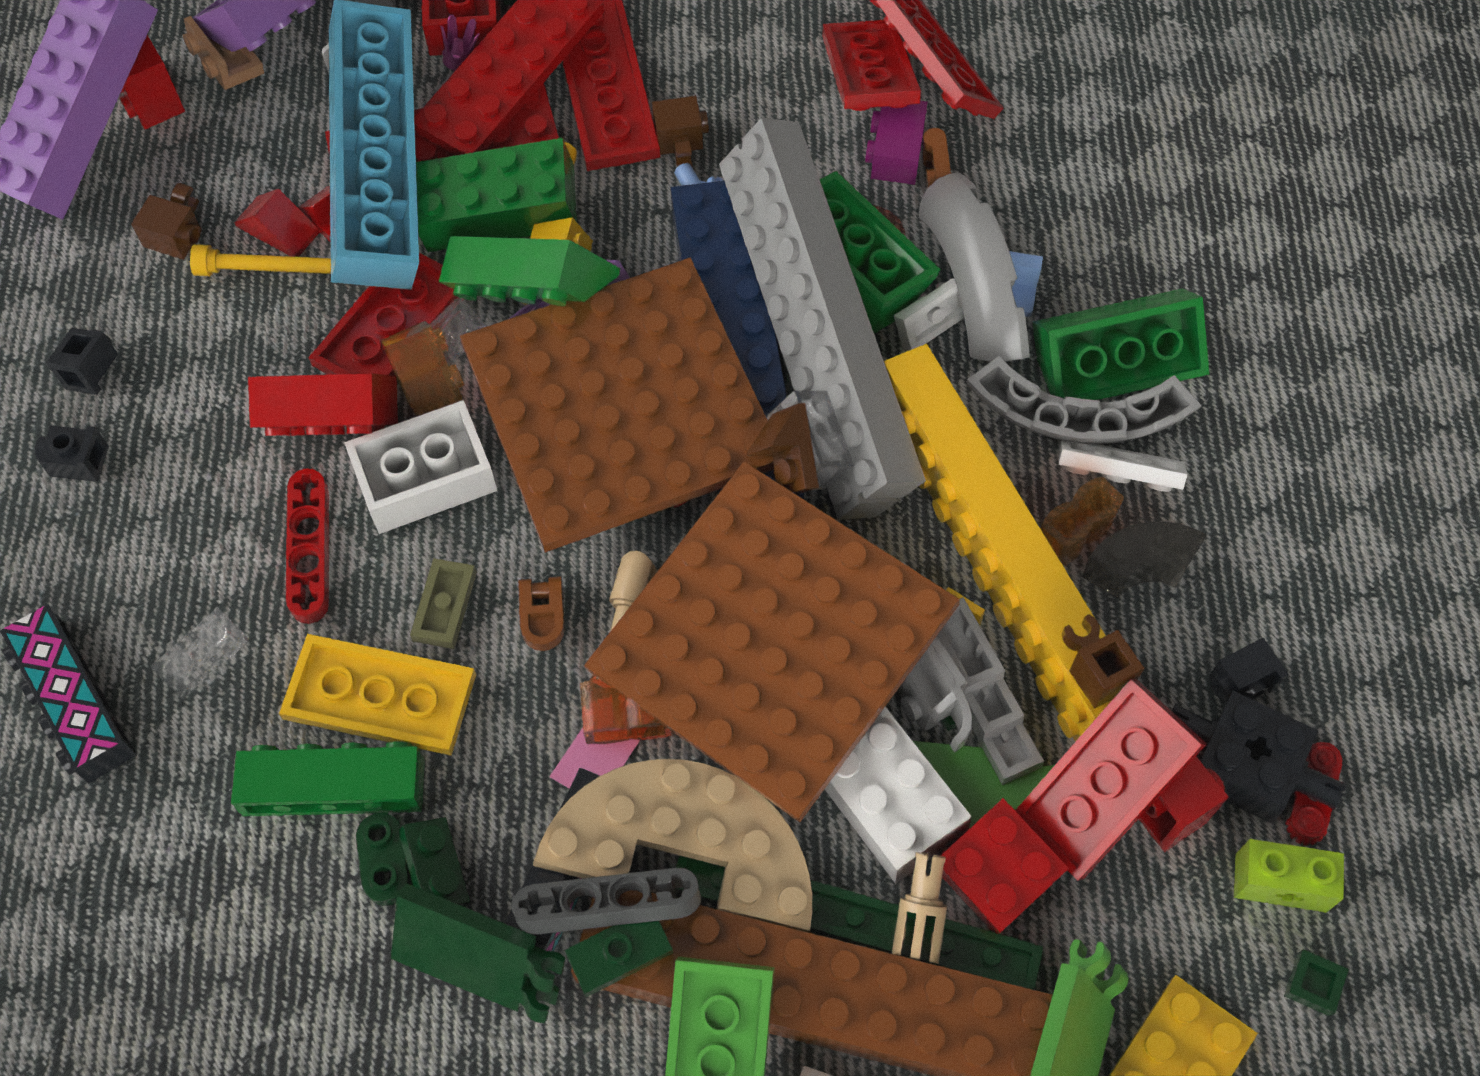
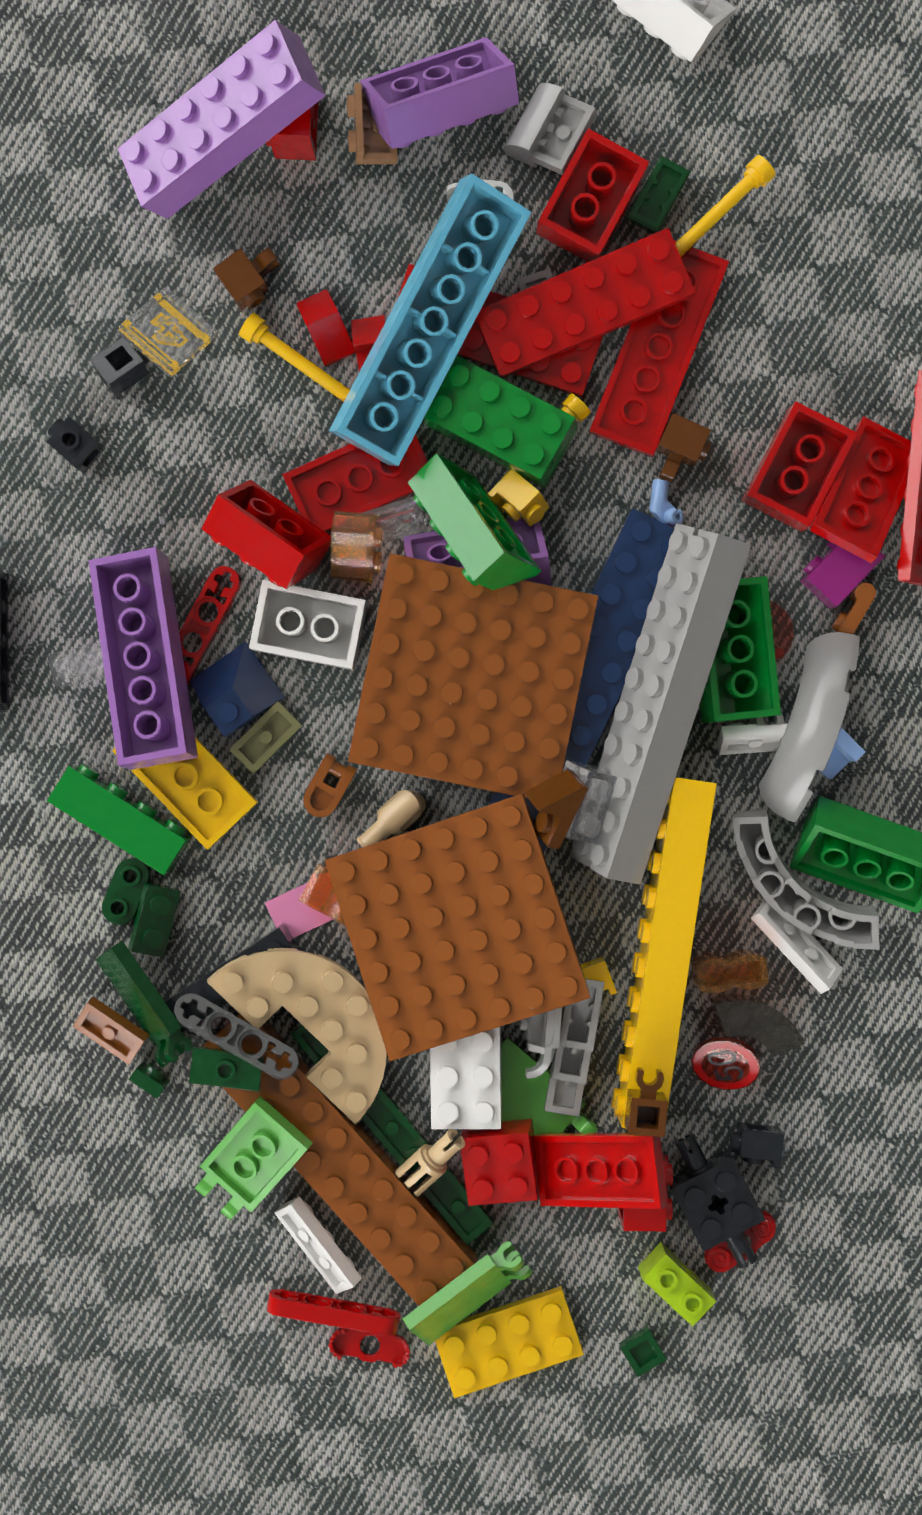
camera: 30 degrees right, 25 degrees up
flat silver piece [441,14,480,70] -> none
none -> plate [72,996,149,1065]
none -> medium lavender brick [88,547,198,770]
none -> clear tile [118,286,218,378]
none -> dark green plate [128,1062,171,1099]
none -> dark blue slope [190,641,286,737]
none -> piece [691,1037,761,1090]
none -> red brick [741,401,858,532]

